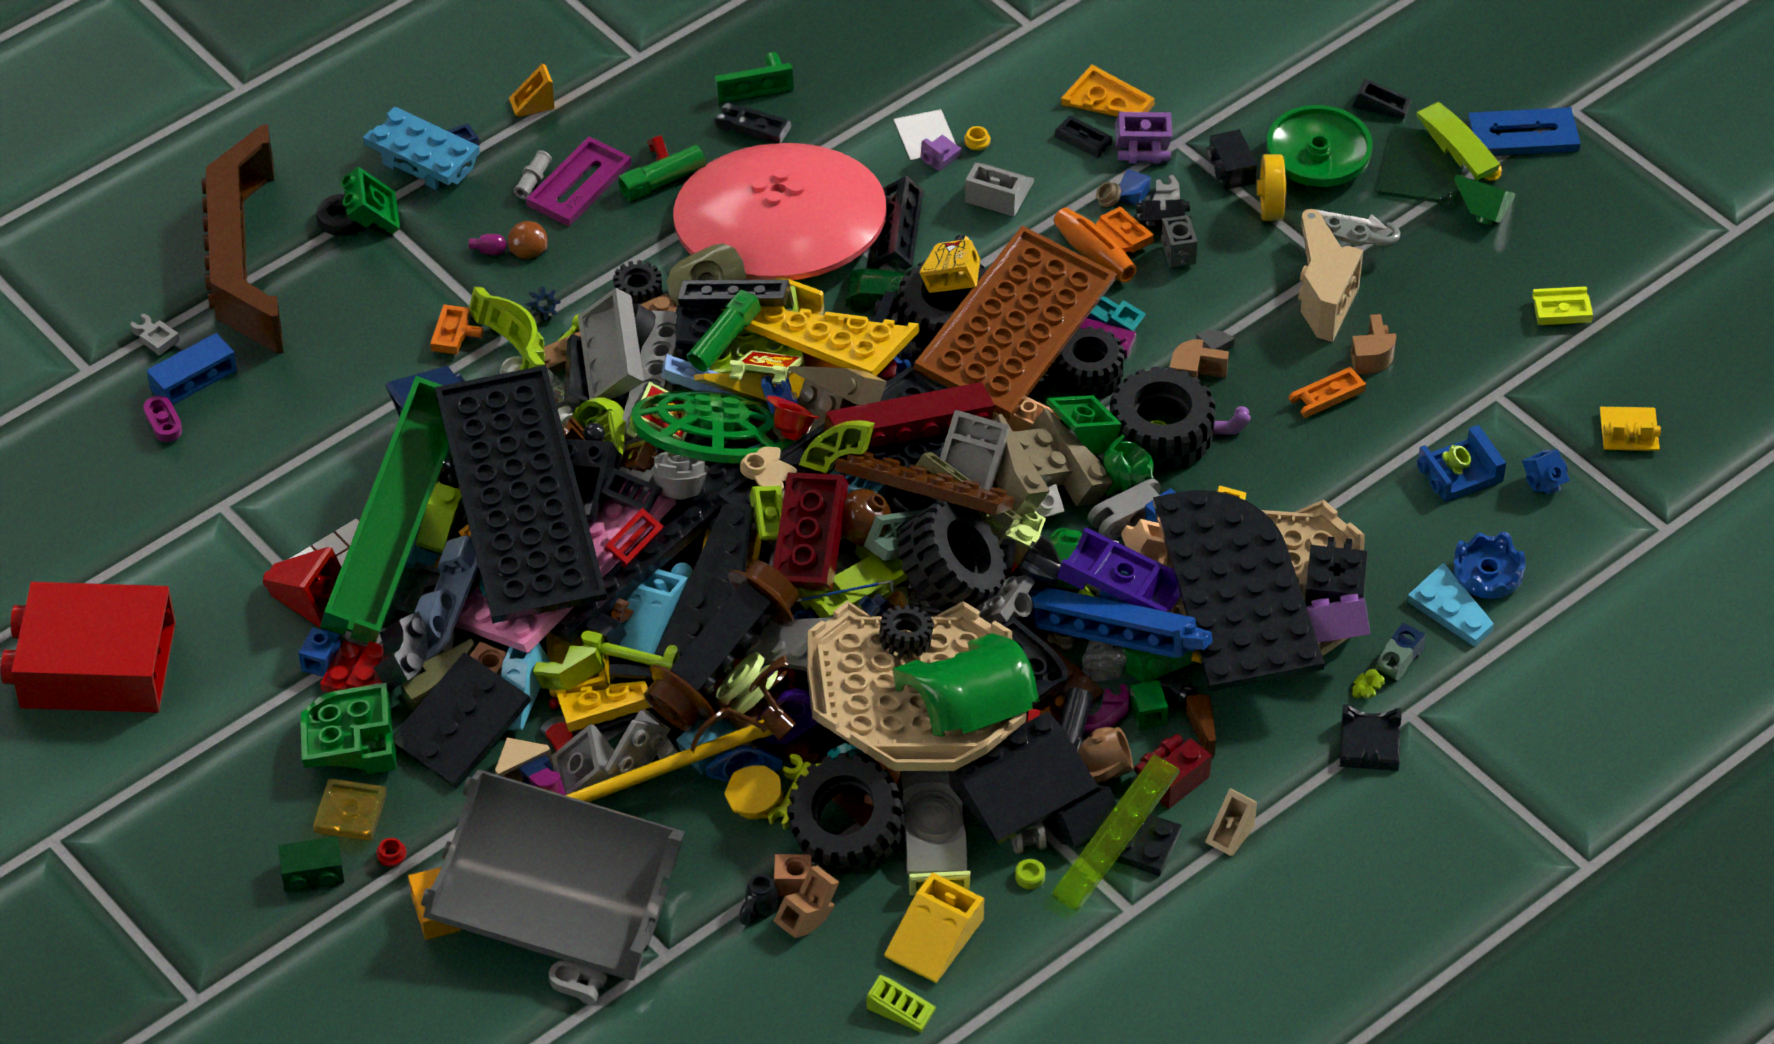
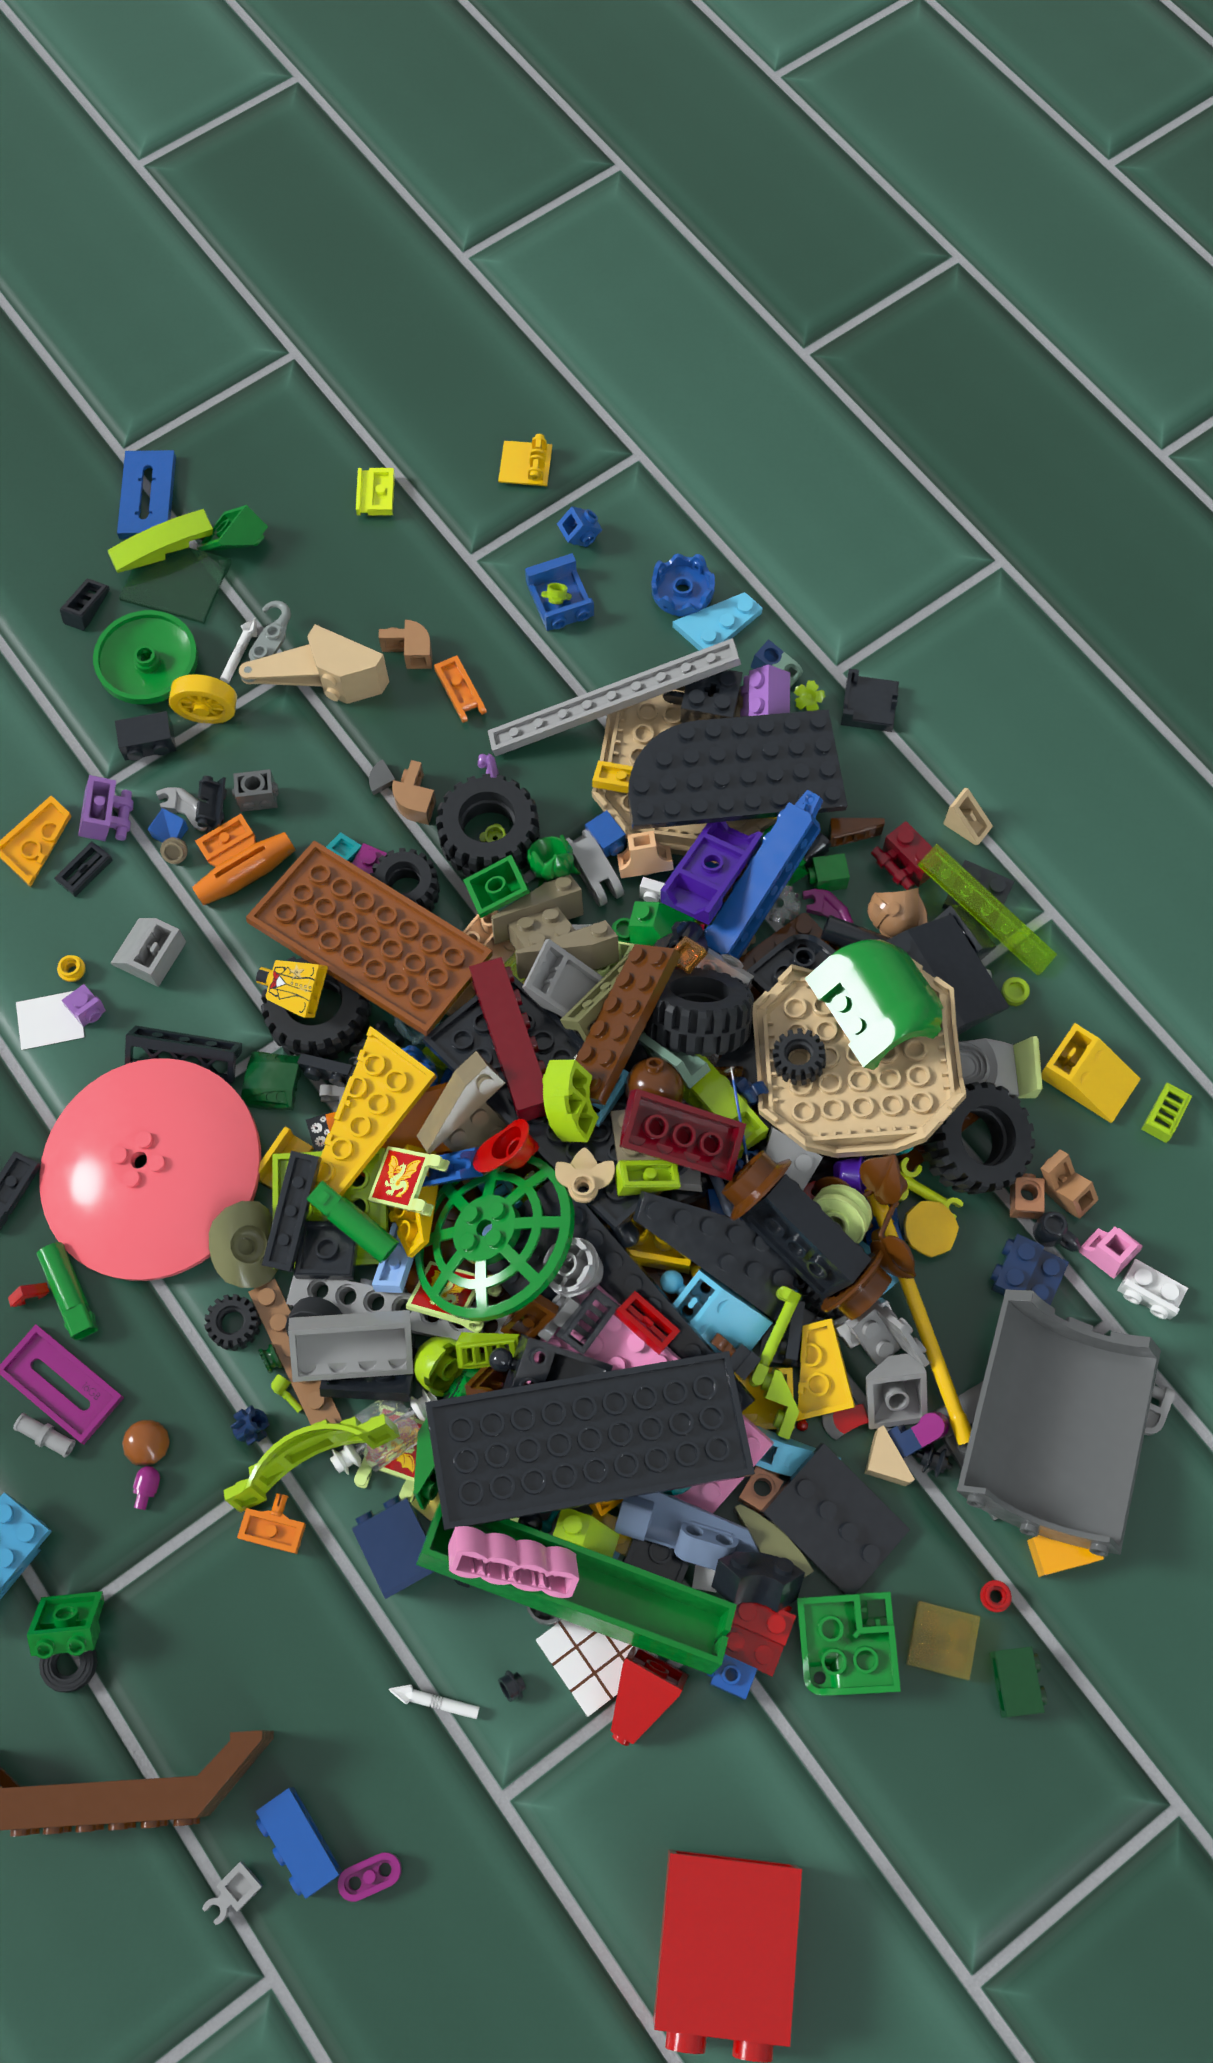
camera: 85 degrees left, 20 degrees up
none -> white piece [389,1685,480,1719]
none -> bright pink brick [448,1526,579,1598]
none -> light grey plate [488,638,741,756]
none -> black plate [498,1670,526,1702]
none -> clear orange plate [674,936,708,974]
none -> dark blue plate [990,1234,1069,1305]
none -> bright pink brick [1079,1227,1142,1279]
none -> white bracket [1117,1259,1188,1320]

